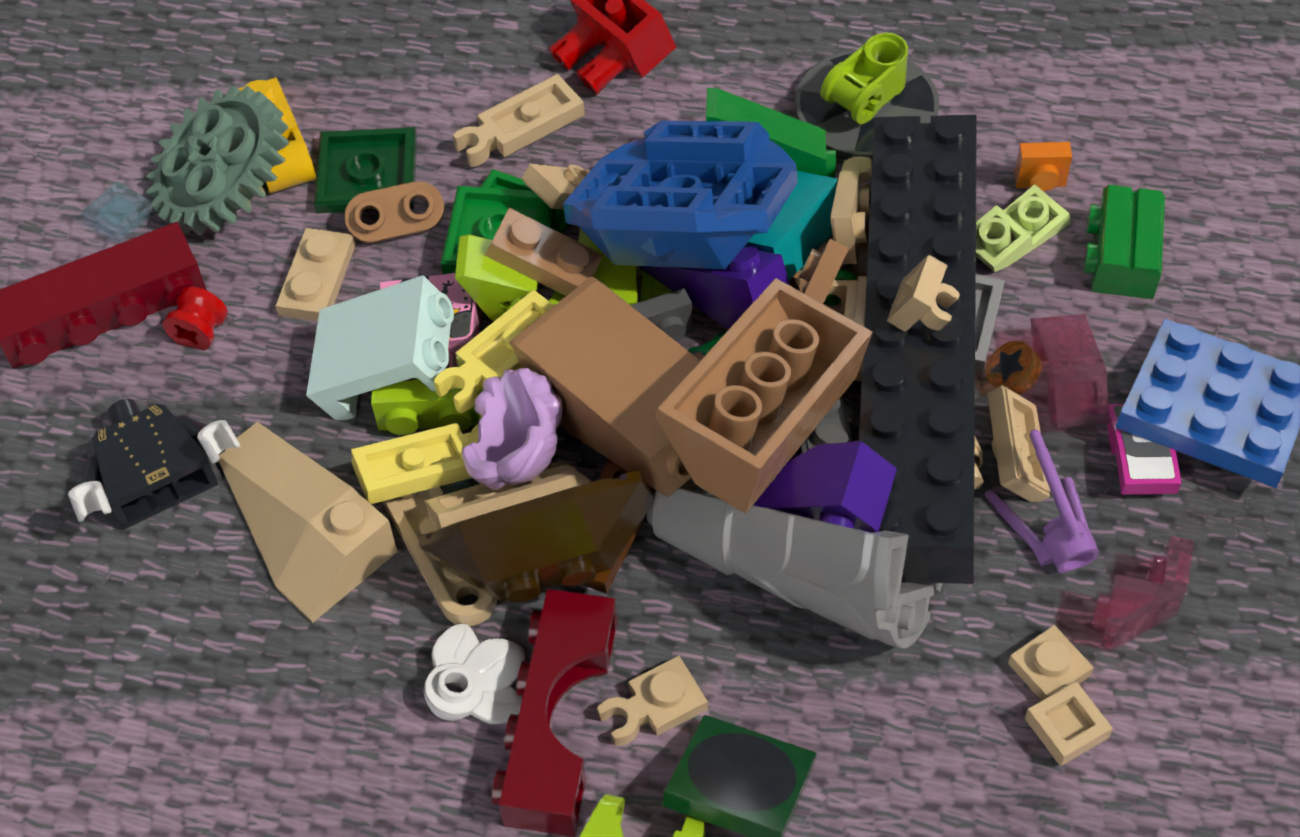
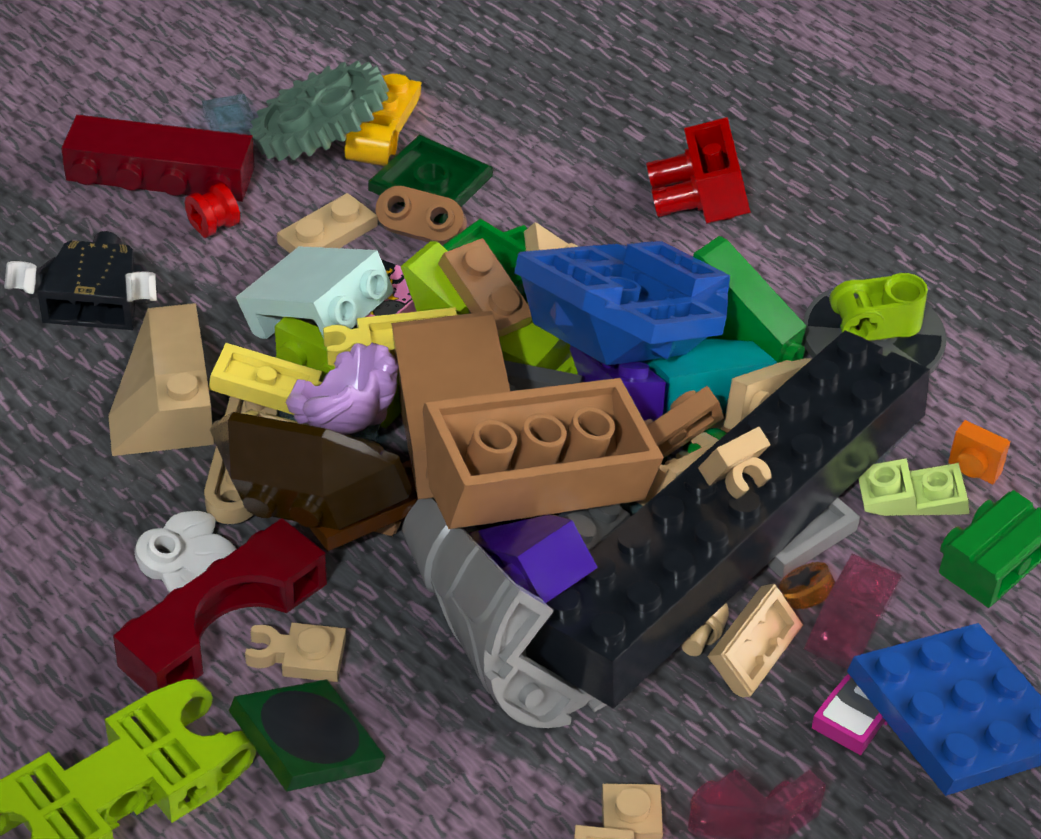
camera: 30 degrees right, 10 degrees down
tan plate [453,74,585,167] -> none
medium lavender plant [985,429,1099,573] -> none

